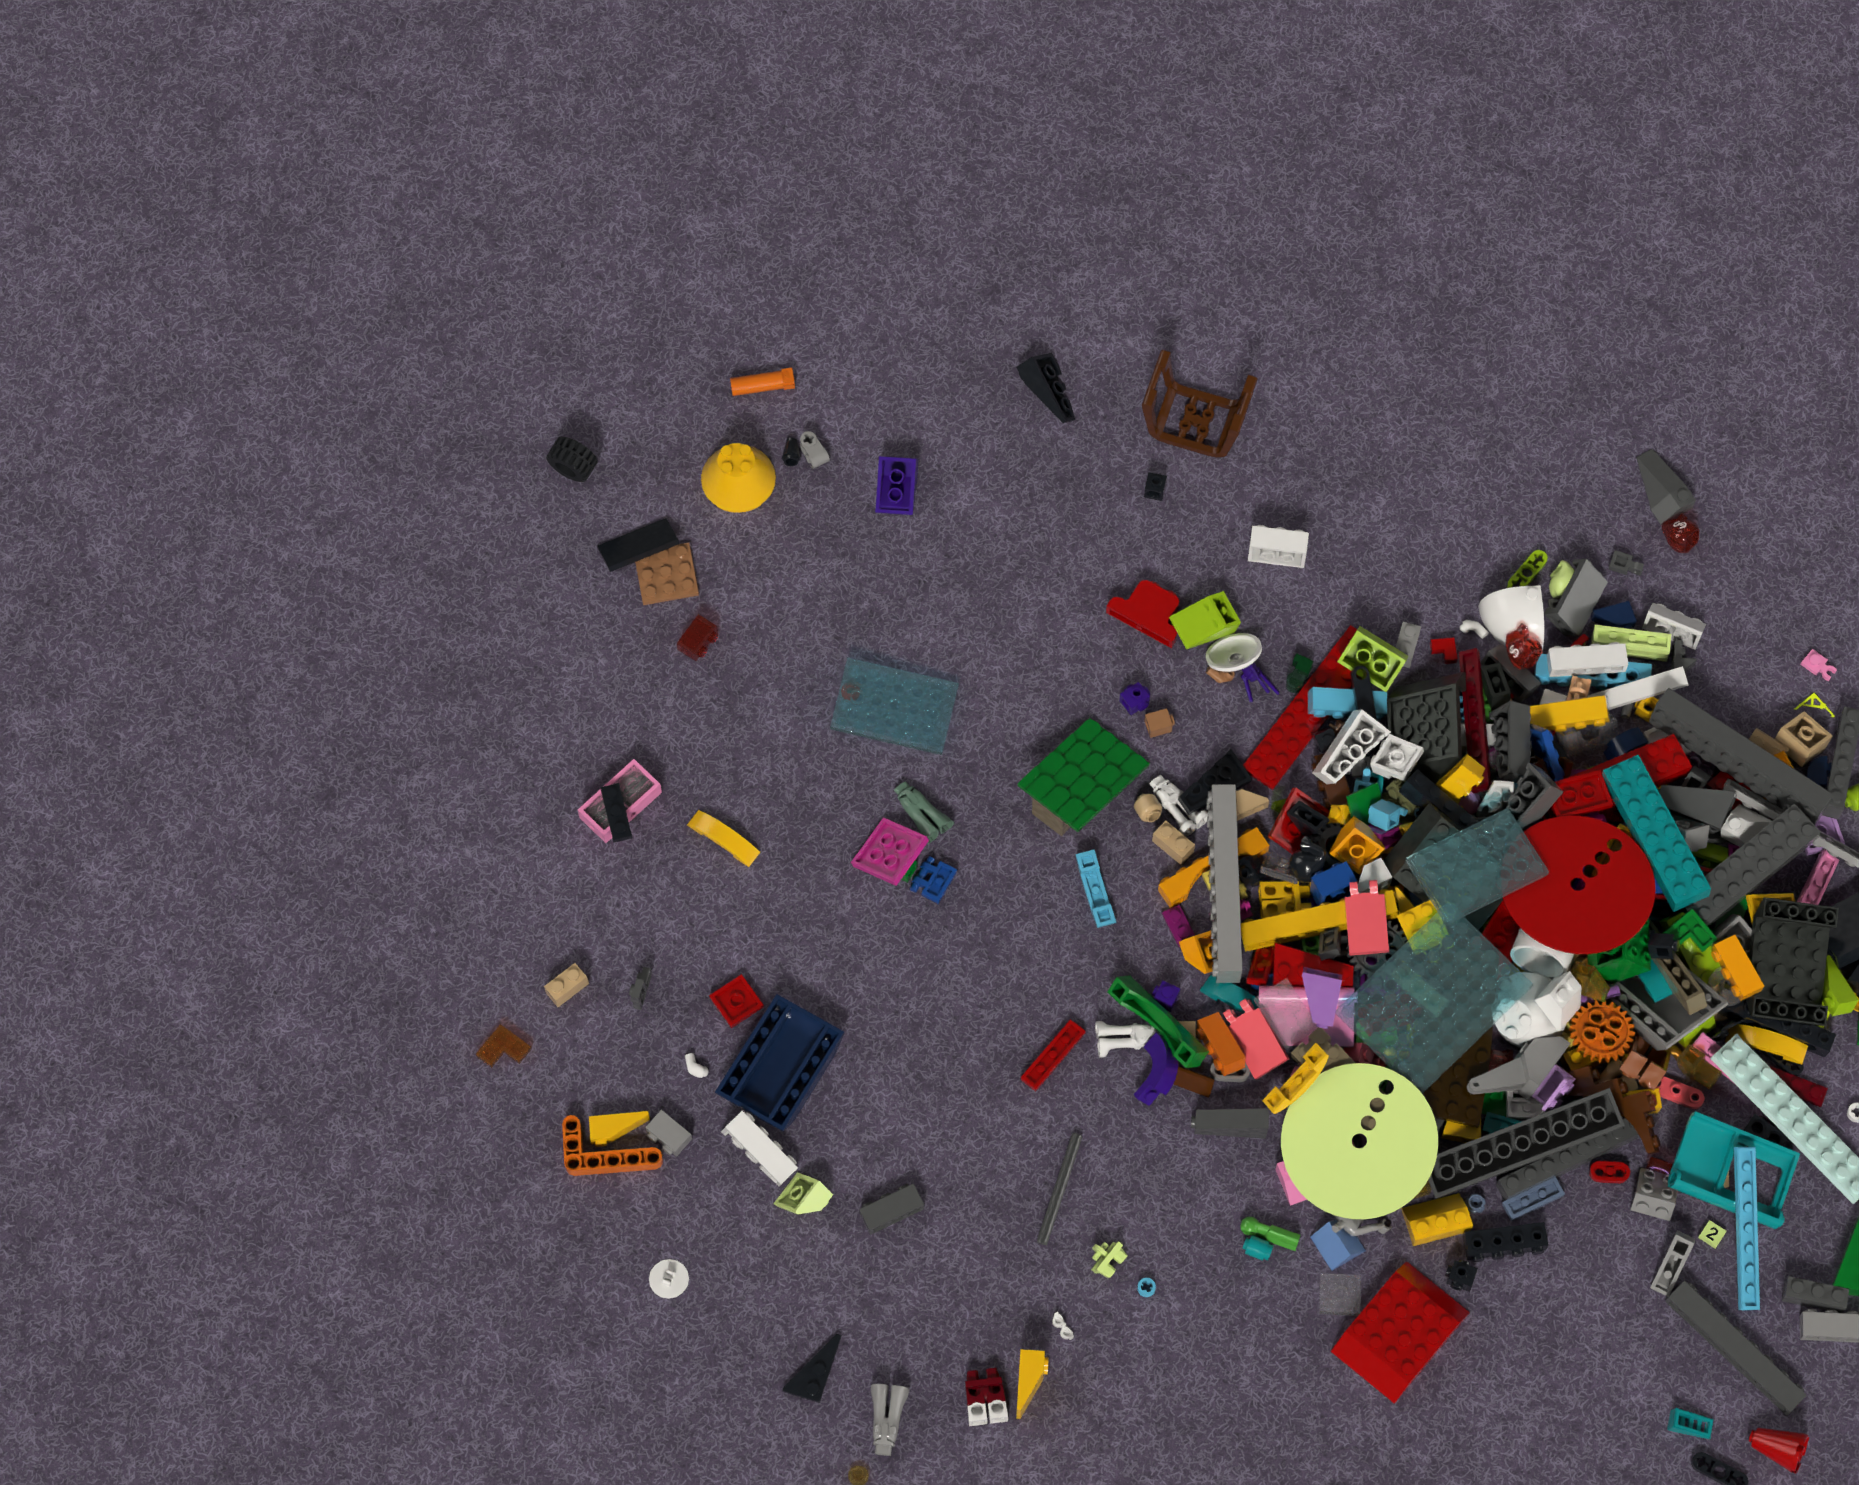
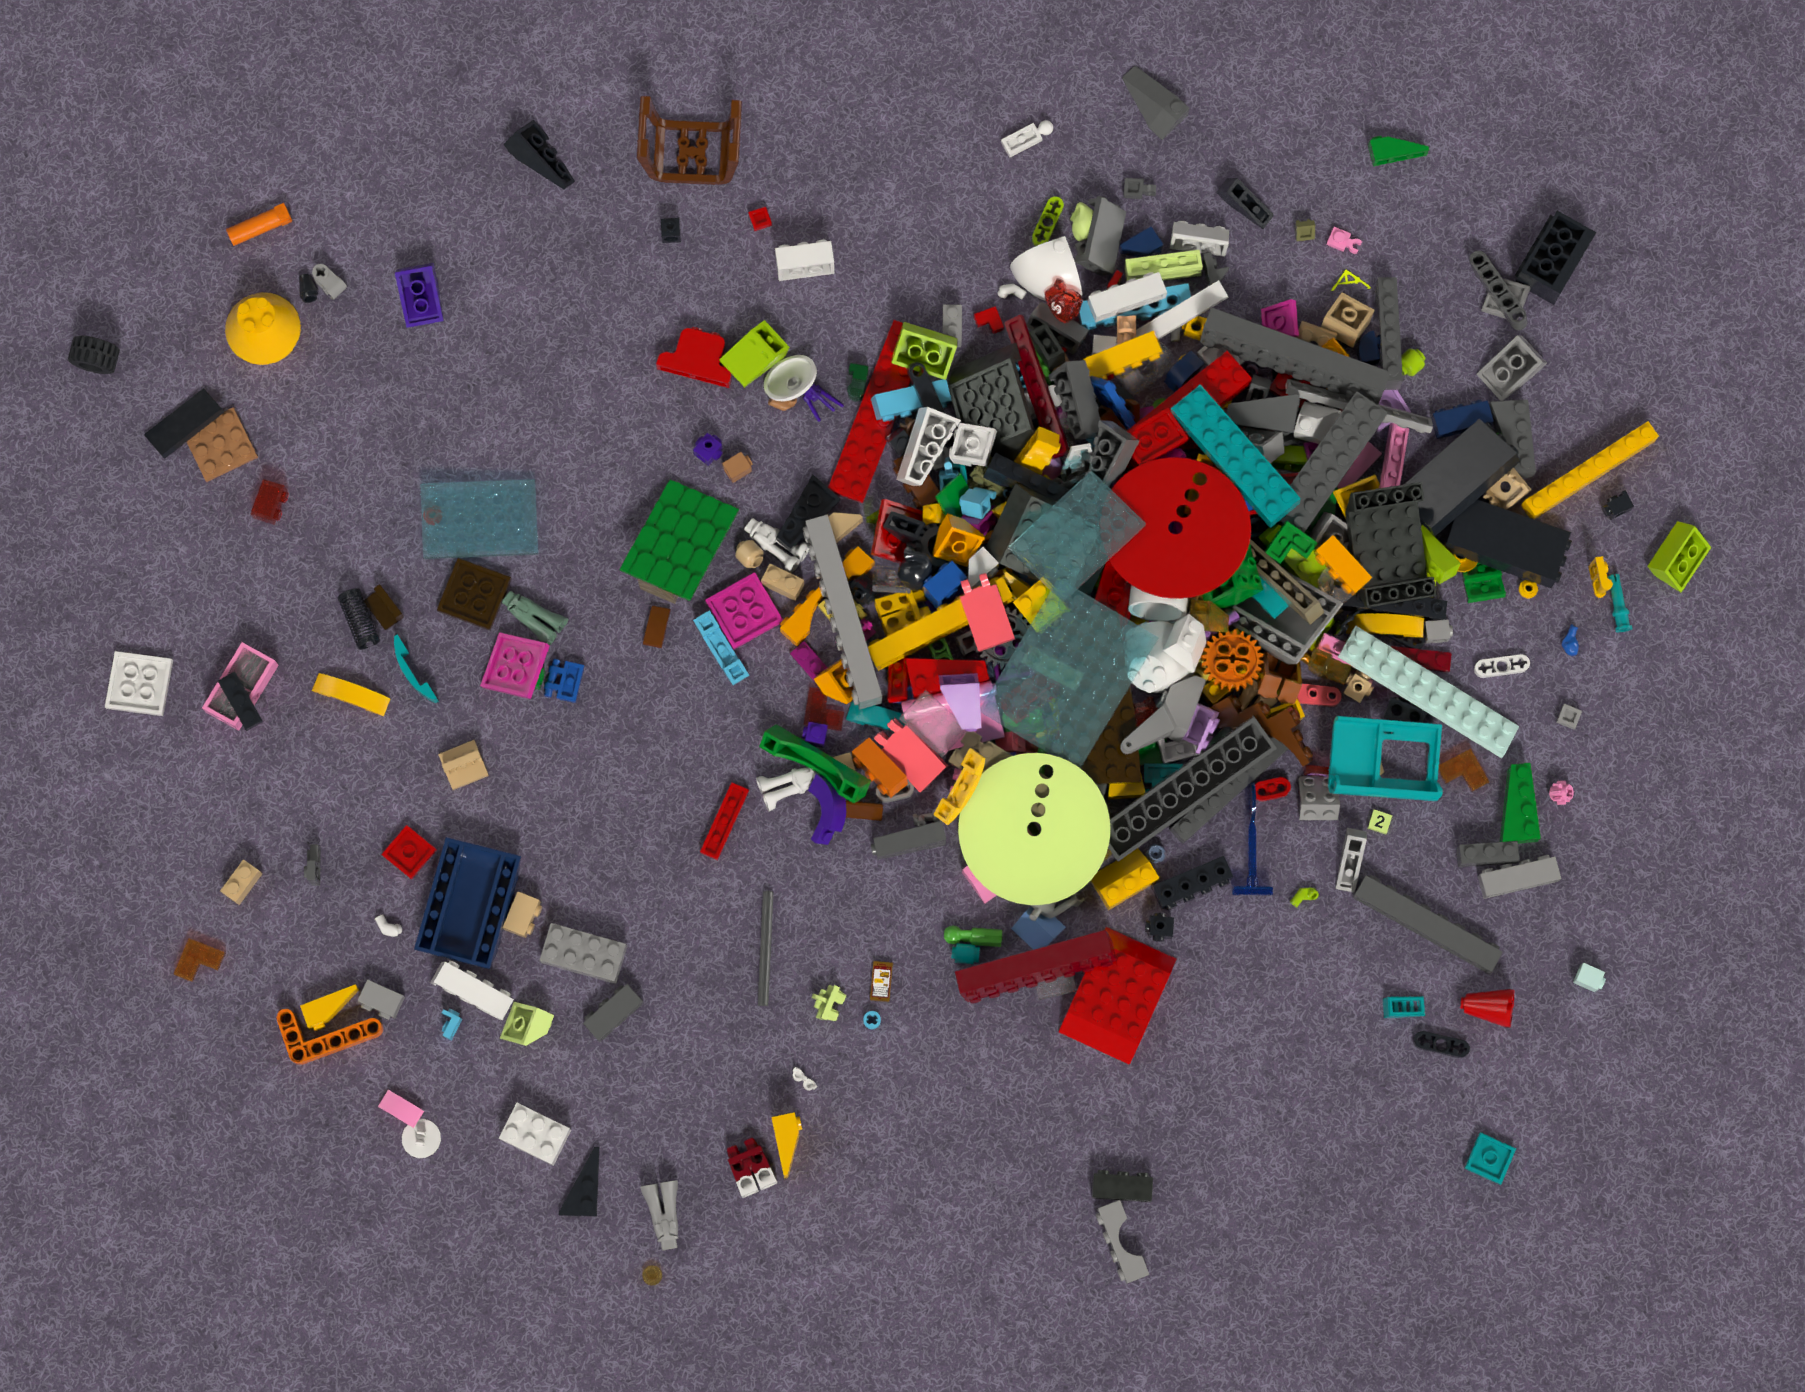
camera: 20 degrees left, 10 degrees up
dark grey plate [1318,927,1341,961] -> none
sand blue plate [1502,1177,1565,1222] -> none
black brick [1648,930,1680,959] -> none
clear red piece [1662,513,1700,553] -> none
medium azure tile [1734,1147,1760,1310] -> none
none -> white plate [105,651,173,716]
none -> black piece [337,588,380,650]
none -> dark brown panel [364,584,404,630]
none -> bright pink slope [378,1090,424,1128]
none -> teal slope [394,634,439,703]
none -> dark brown plate [437,558,512,631]
none -> tan bracket [438,740,489,790]
none -> medium azure bracket [442,1008,462,1041]
none -> white brick [499,1103,571,1166]
none -> tan brick [503,892,542,938]
none -> light grey brick [540,923,627,984]
none -> reddish brown slope [643,605,671,648]
none -> dark pink plate [705,572,783,650]
none -> red plate [748,207,772,231]
none -> clear red plate [803,687,844,731]
none -> tile [870,961,893,1002]
none -> light grey piece [913,808,941,826]
none -> dark red brick [955,930,1117,1003]
none -> white plate [1001,120,1053,157]
none -> black slope [1216,178,1274,229]
none -> clear blue piece [1232,783,1273,895]
none -> dark pink plate [1261,299,1299,337]
none -> lime arm [1290,887,1319,908]
none -> olive tile [1295,219,1315,241]
none -> bright pink tile [1336,442,1382,489]
none -> tan brick [1344,671,1374,703]
none -> light grey brick [1424,620,1453,644]
none -> clear orange plate [1438,749,1489,792]

